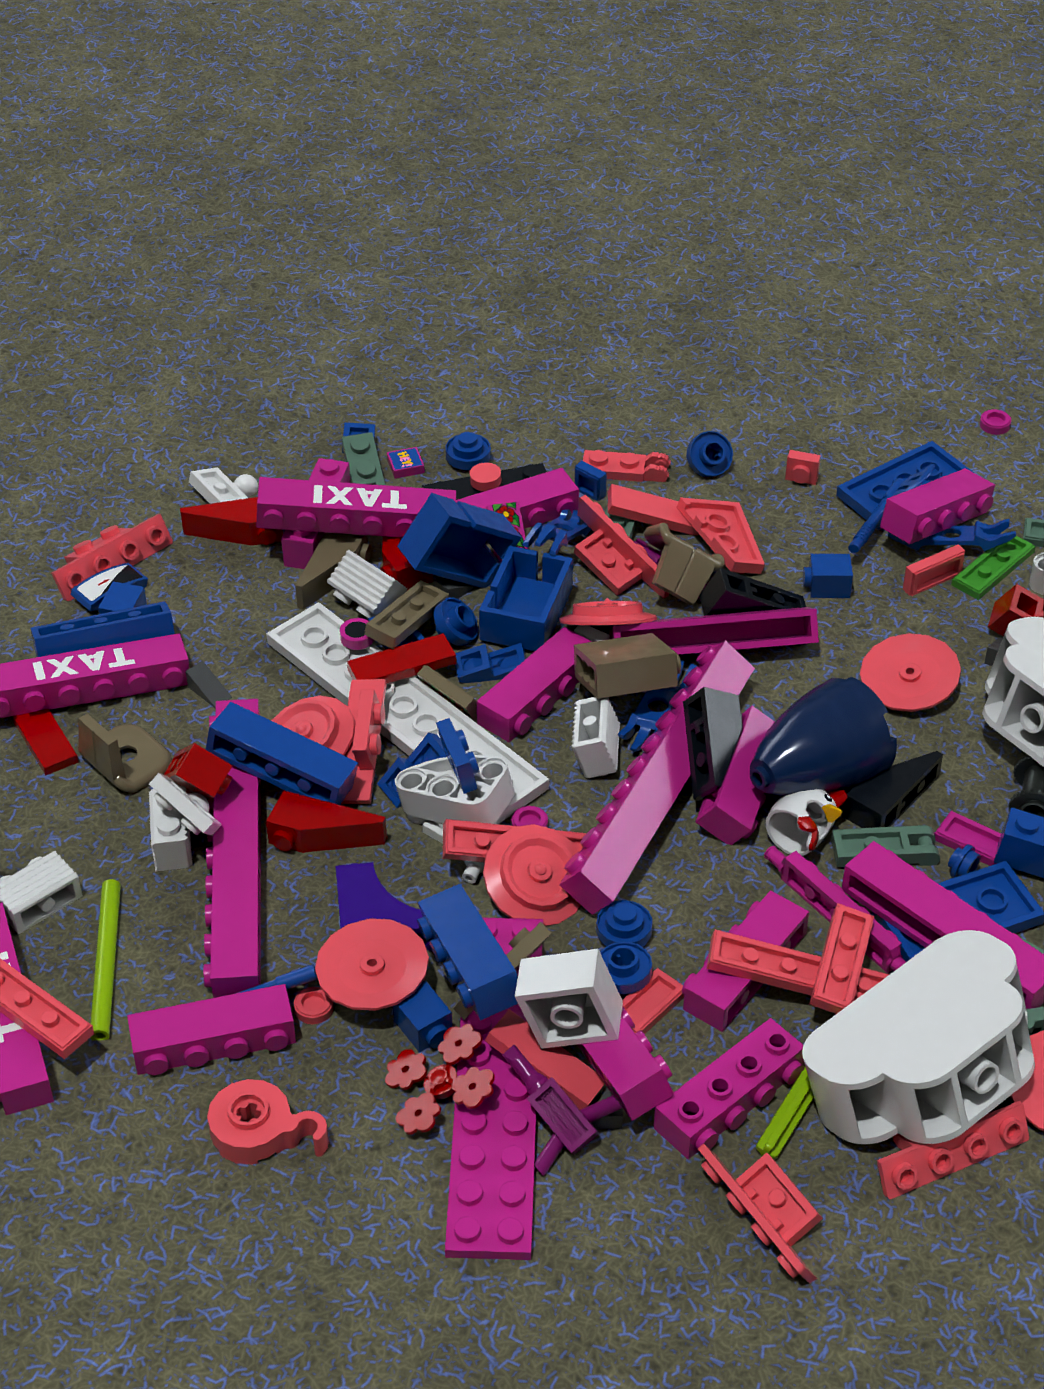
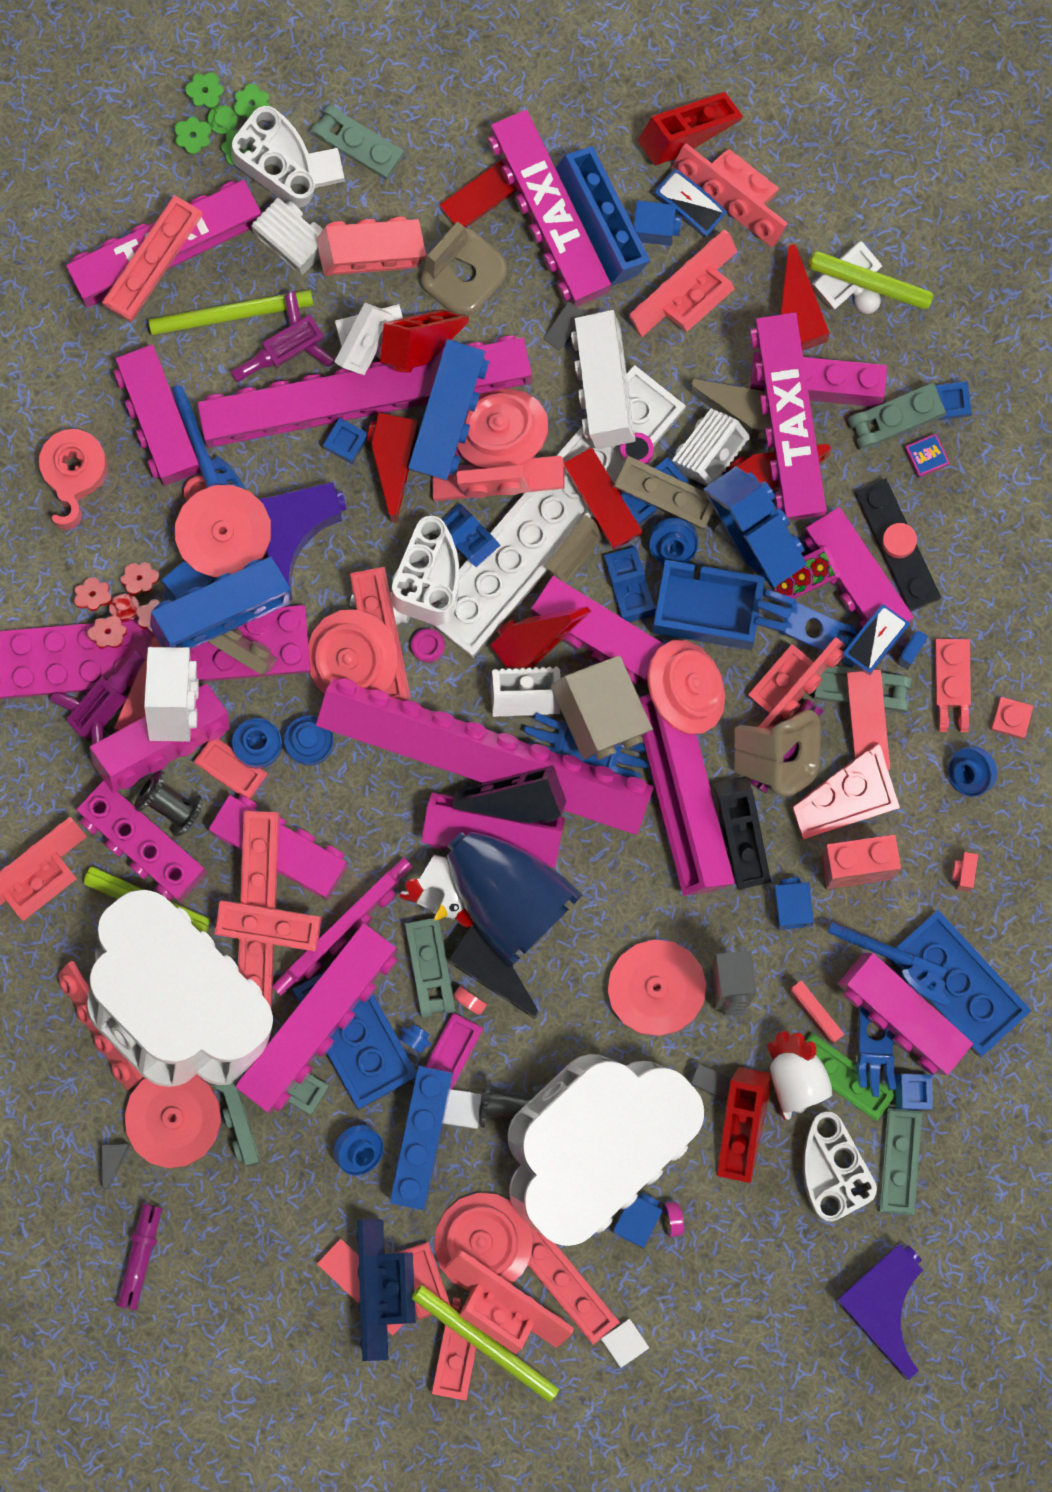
camera: 85 degrees right, 35 degrees up
blue plate [436,718,480,794] -> none
blue plate [446,432,491,470] -> none
none -> pearl dark grey hose [134,770,203,837]
none -> magenta piece [231,290,336,383]
none -> coral brick [316,217,427,276]
none -> blue plate [323,417,368,465]
none -> coral tile [453,985,488,1015]
none -> red slope [490,606,591,671]
none -> white brick [571,310,636,449]
none -> coral bracket [629,230,738,337]
none -> red slope [638,92,743,166]
none -> dark grey brick [710,950,757,1016]
none -> white piece [767,1031,832,1120]
none -> lime axle [808,251,933,309]
none -> coral brick [821,835,901,889]
none -> slope [843,604,910,676]
none -> plate [895,1074,933,1111]
none -> coral plate [991,697,1033,740]

